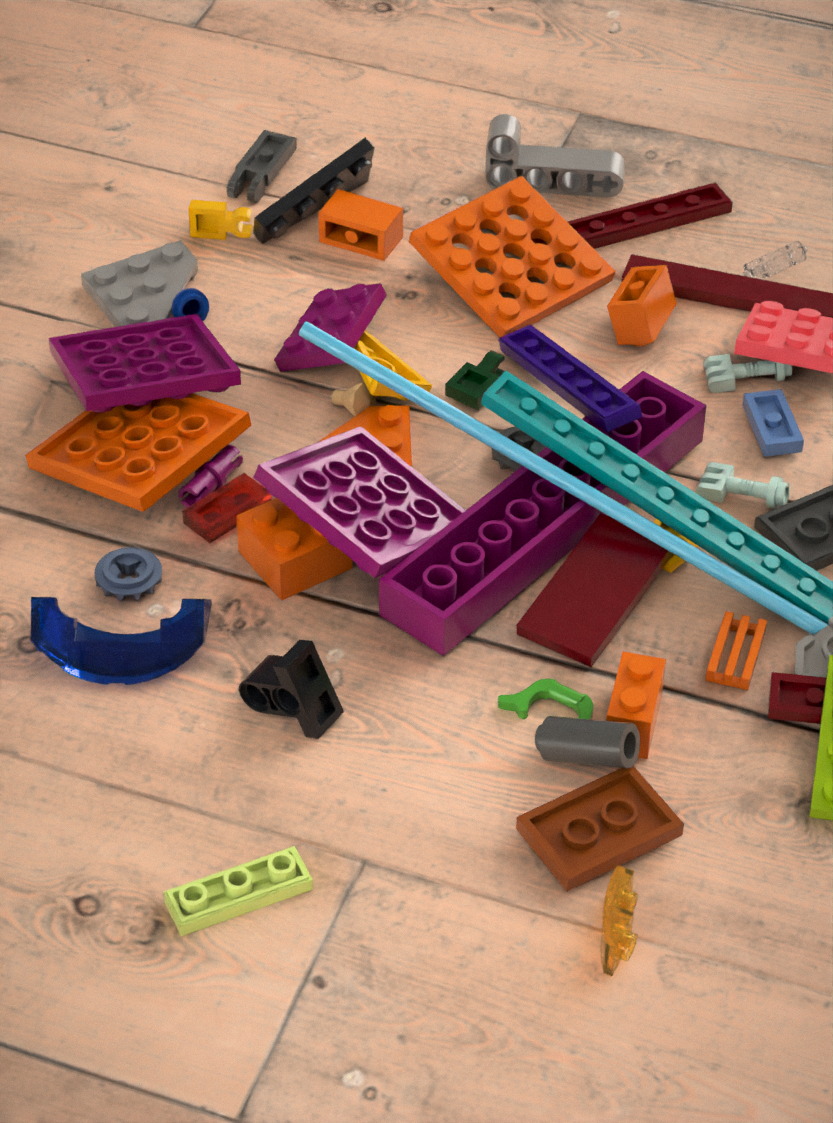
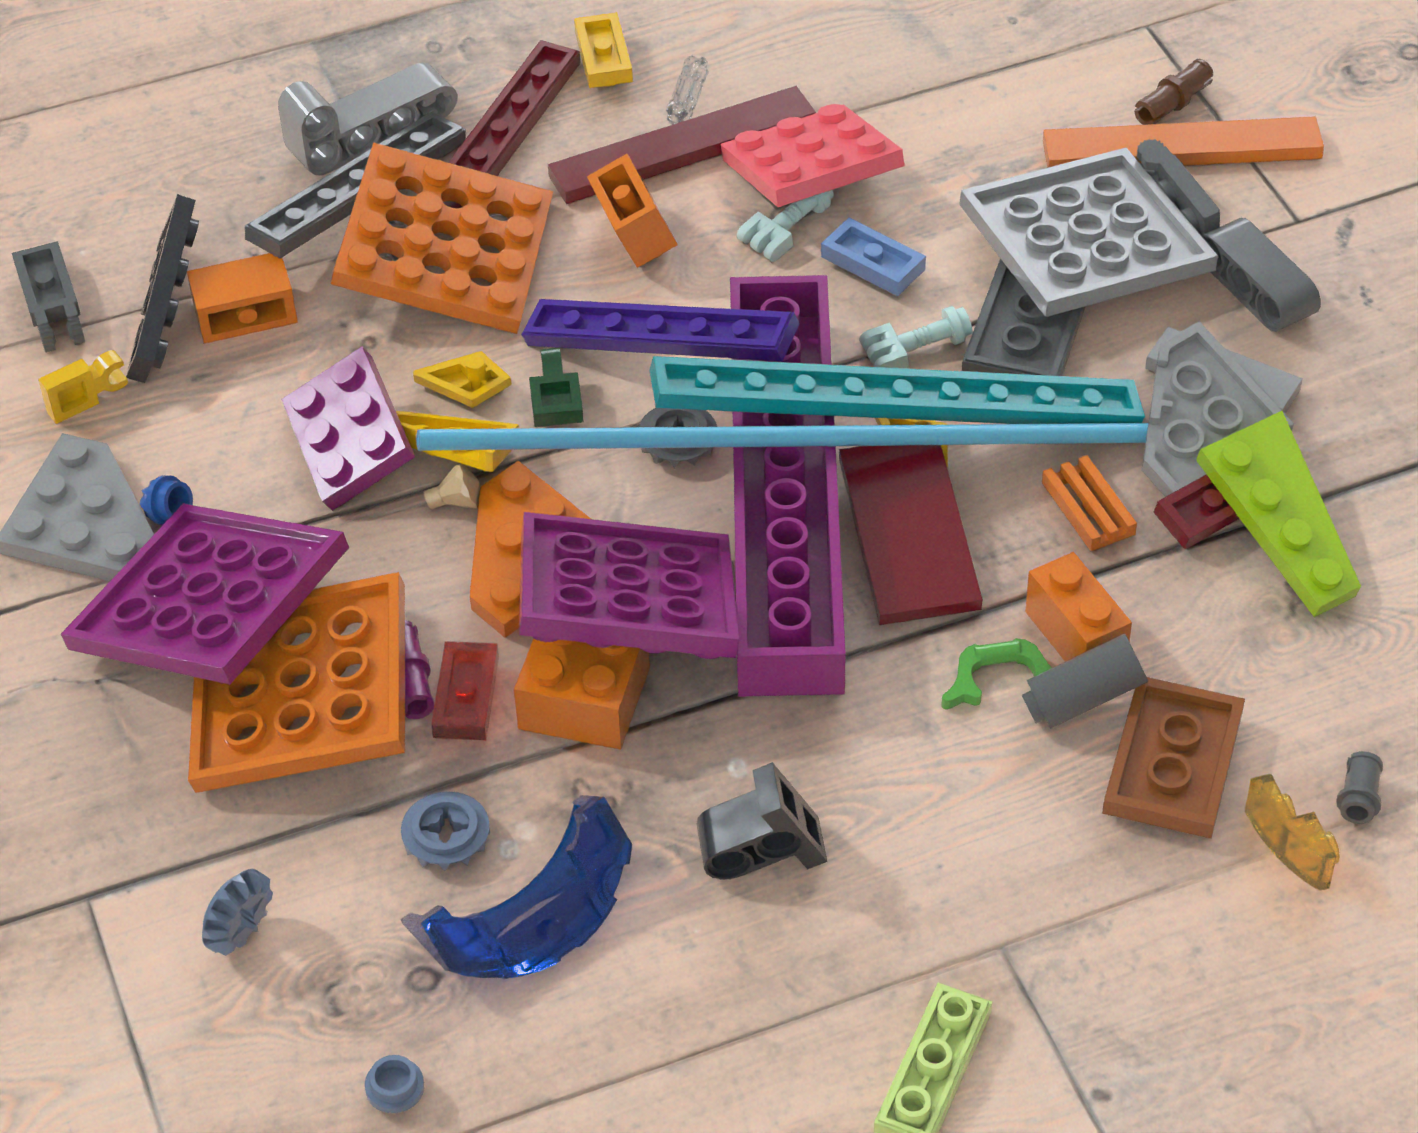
camera: 40 degrees left, 5 degrees up
none -> dark grey tile [245,112,466,258]
none -> yellow piece [413,351,512,408]
none -> yellow plate [574,12,633,88]
none -> dark grey pin [1336,751,1383,824]

